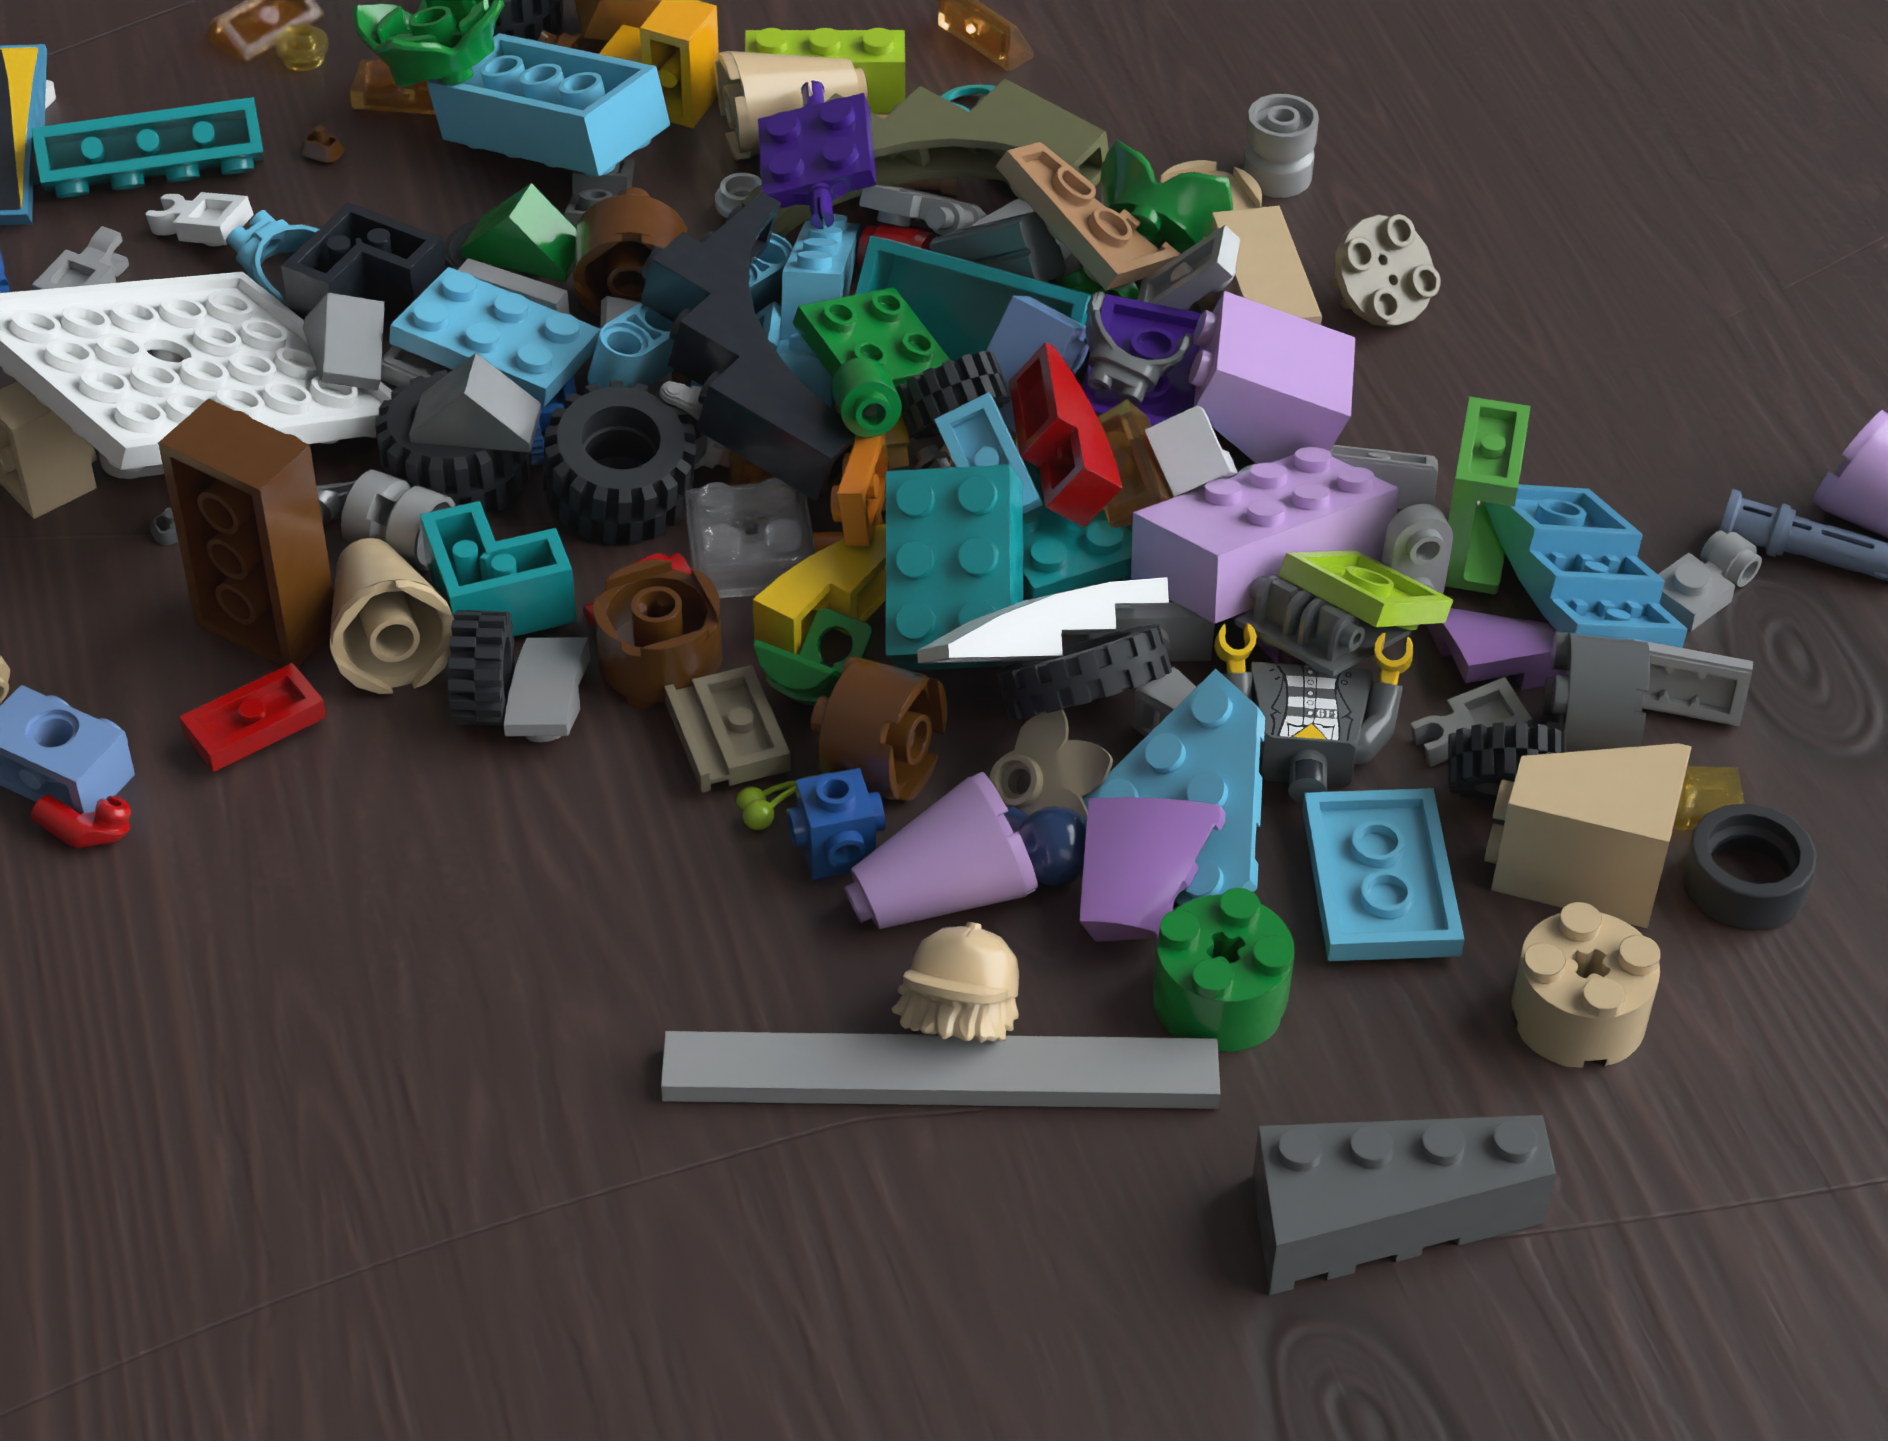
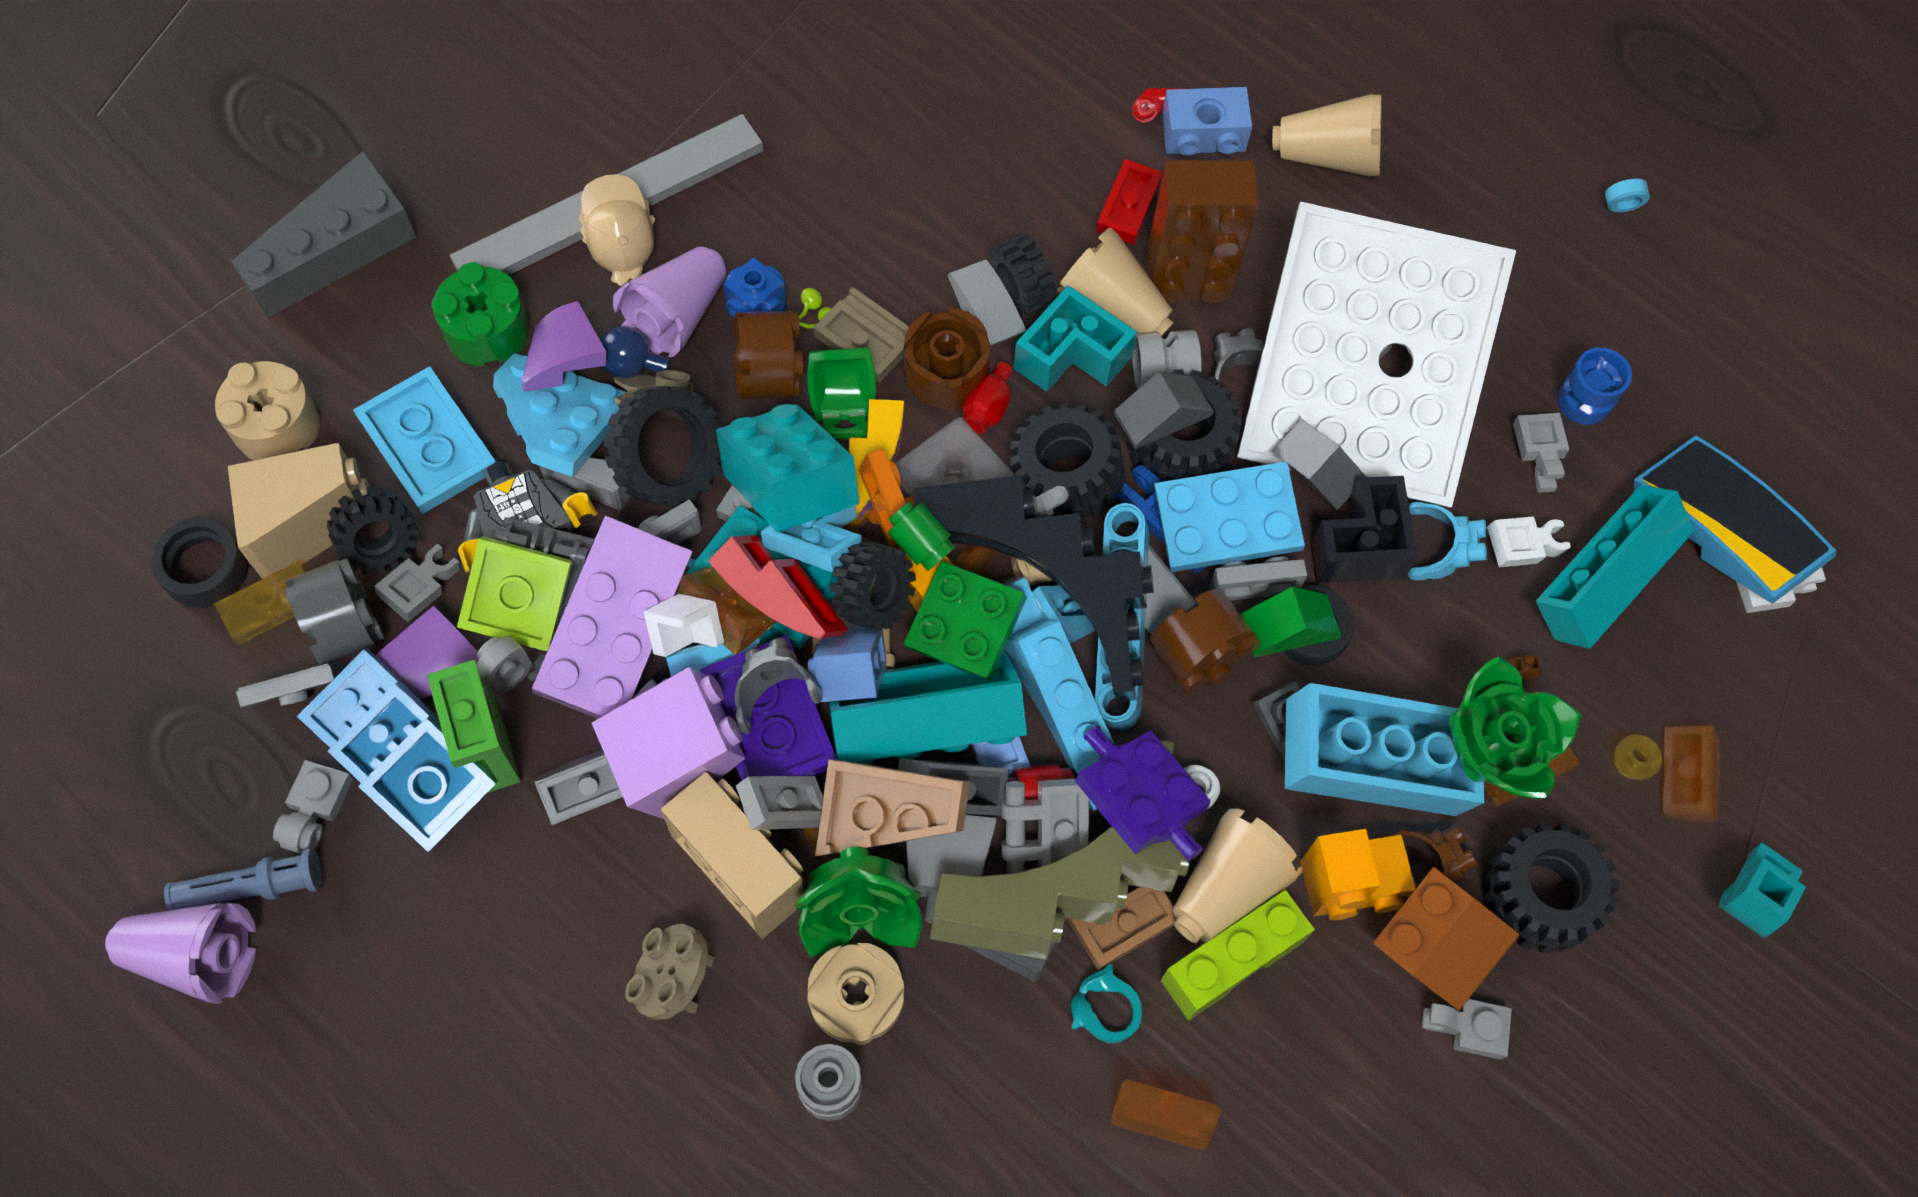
camera: 145 degrees right, 20 degrees up
white slope [917,577,1169,663] -> none

